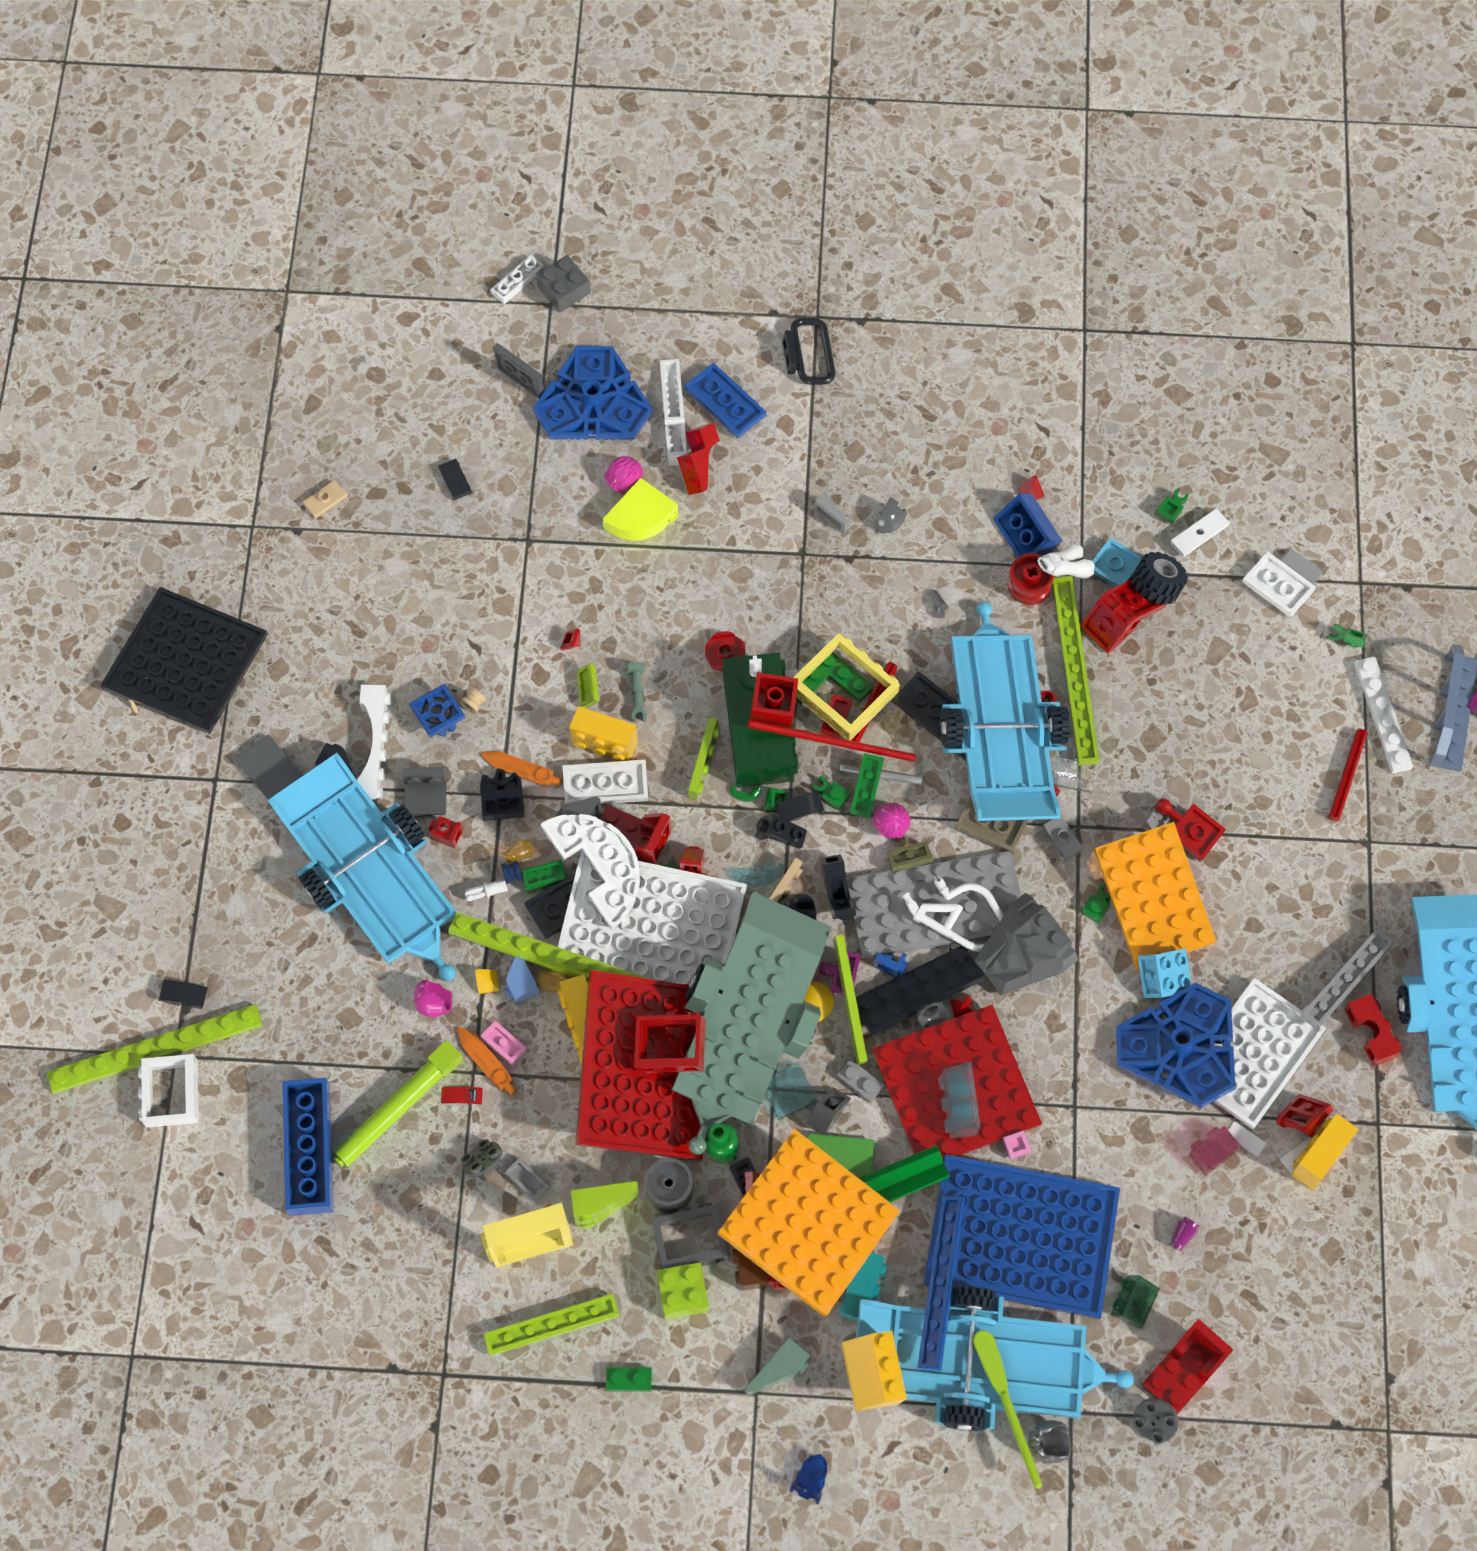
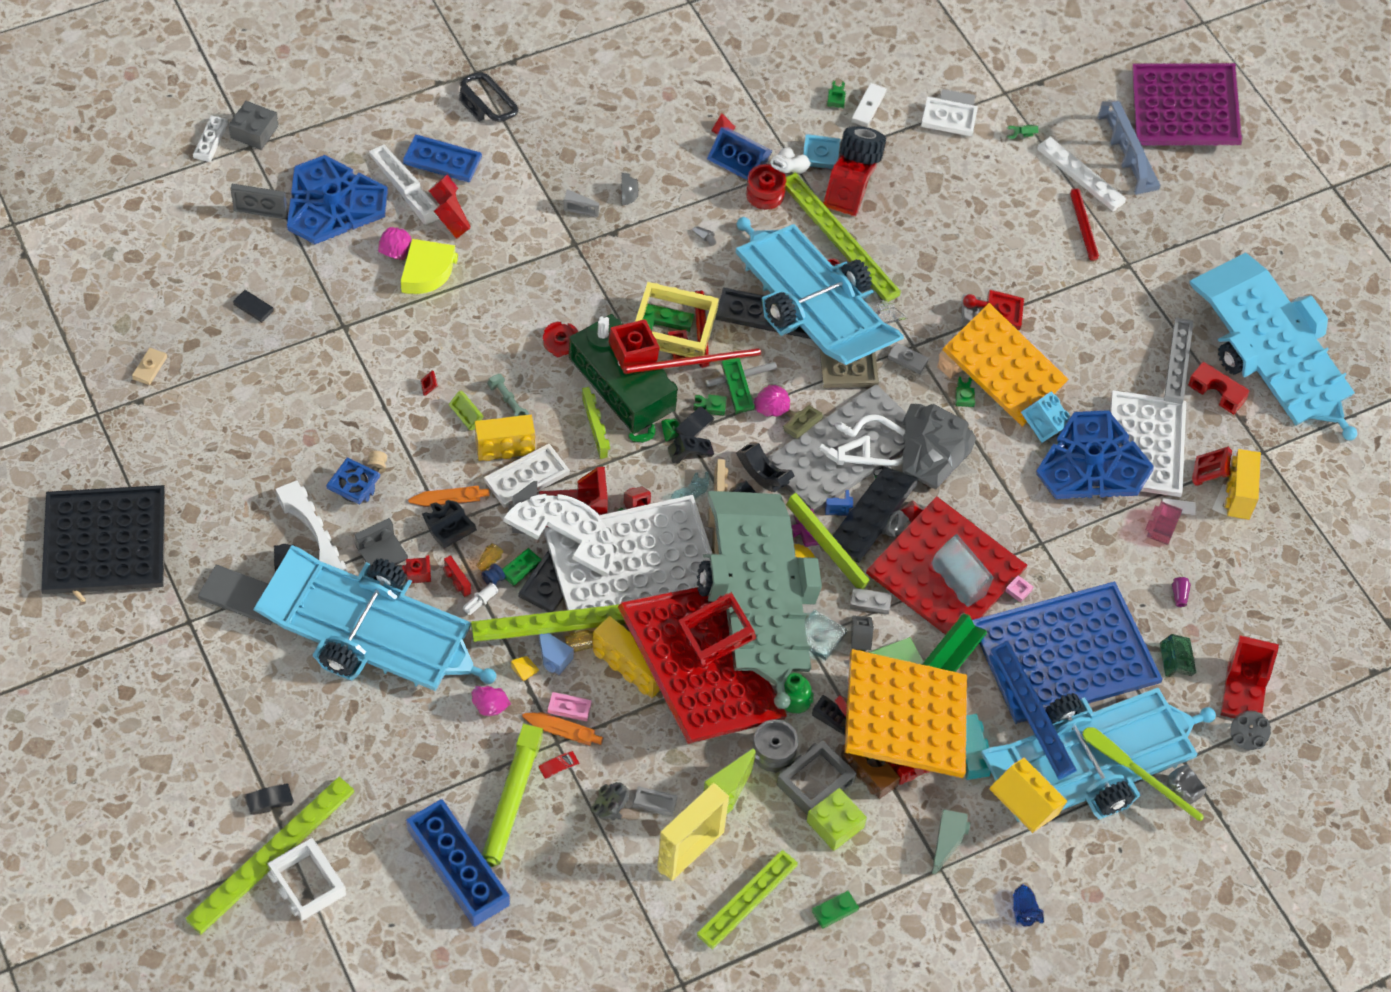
camera: 35 degrees left, 10 degrees down
none -> red plate [443,555,471,597]

